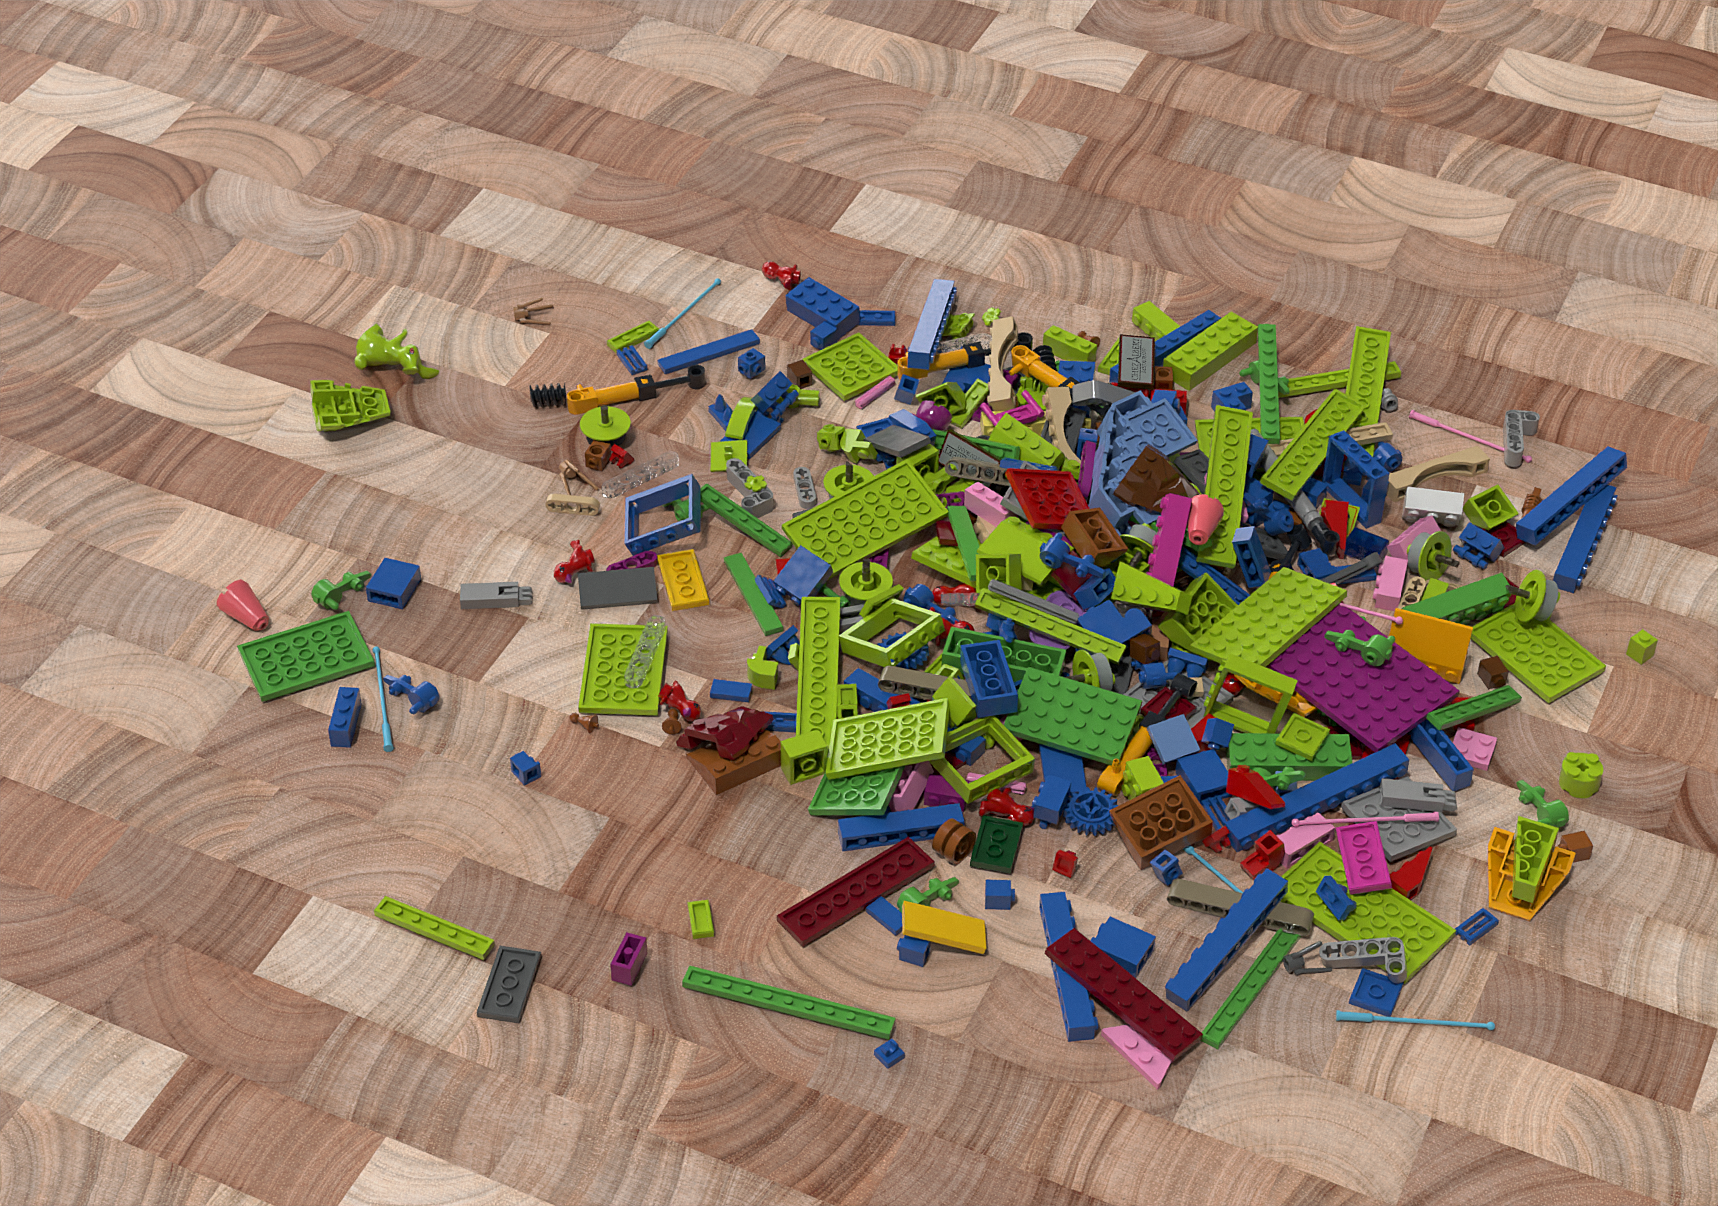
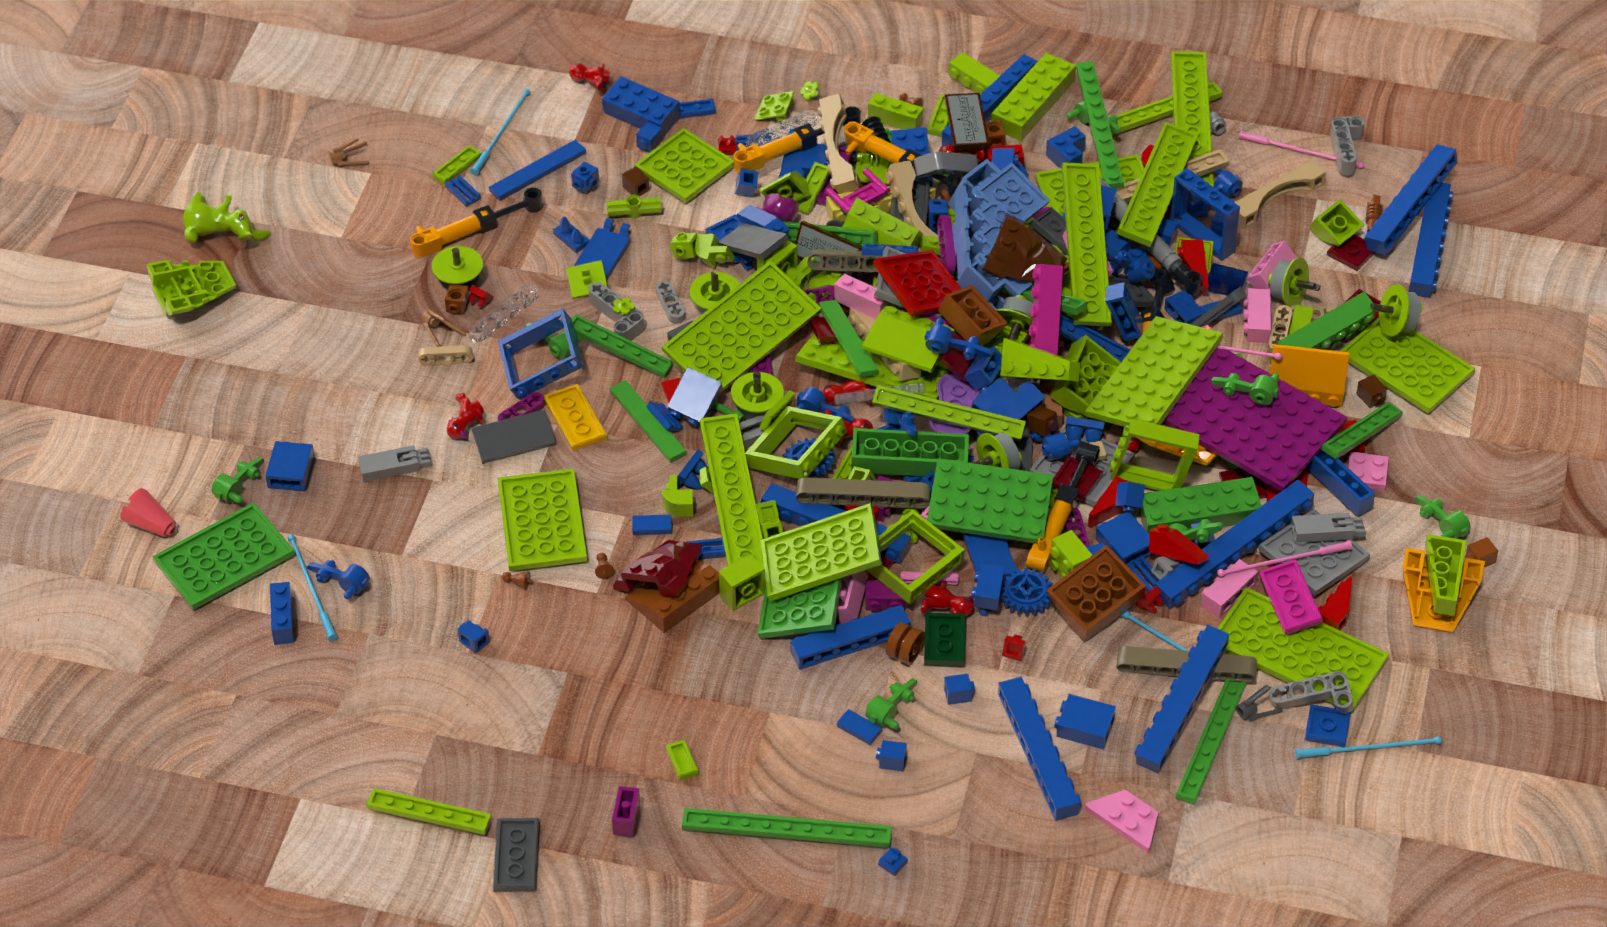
camera: 10 degrees left, 5 degrees up
black piece [529,383,566,407] -> none
clear beam [624,615,666,688] -> none
red animal [658,680,701,721] -> none
lime slope [725,397,758,440] -> none
blue brick [751,371,799,418] -> none
dark red plate [777,836,935,947] -> none
bright pink axle [855,376,895,409] -> none
red tile [886,693,911,709] -> none
yellow tile [902,901,986,954] -> none
brick [907,279,957,370] -> none
lime slope [932,675,976,729] -> none
blue brick [960,640,1018,718] -> none
lime brick [976,554,1022,593] -> none
light grey axle [988,579,1079,624] -> none
dark red plate [1044,928,1203,1061] -> none
medium blue tile [1147,714,1200,765] -> none
blue brick [1150,849,1183,886] -> none
coral cone [1187,494,1224,545] -> none
red brick [1240,830,1285,880] -> none
lime tile [1275,713,1330,761] -> none
blue tile [1316,875,1356,920] -> none
white brick [1402,487,1464,527] -> none
blue brick [1453,522,1505,569] -> none
blue tile [1455,908,1499,946] -> none
lime brick [1559,752,1603,798] -> none
lime brick [1626,629,1658,665] -> none

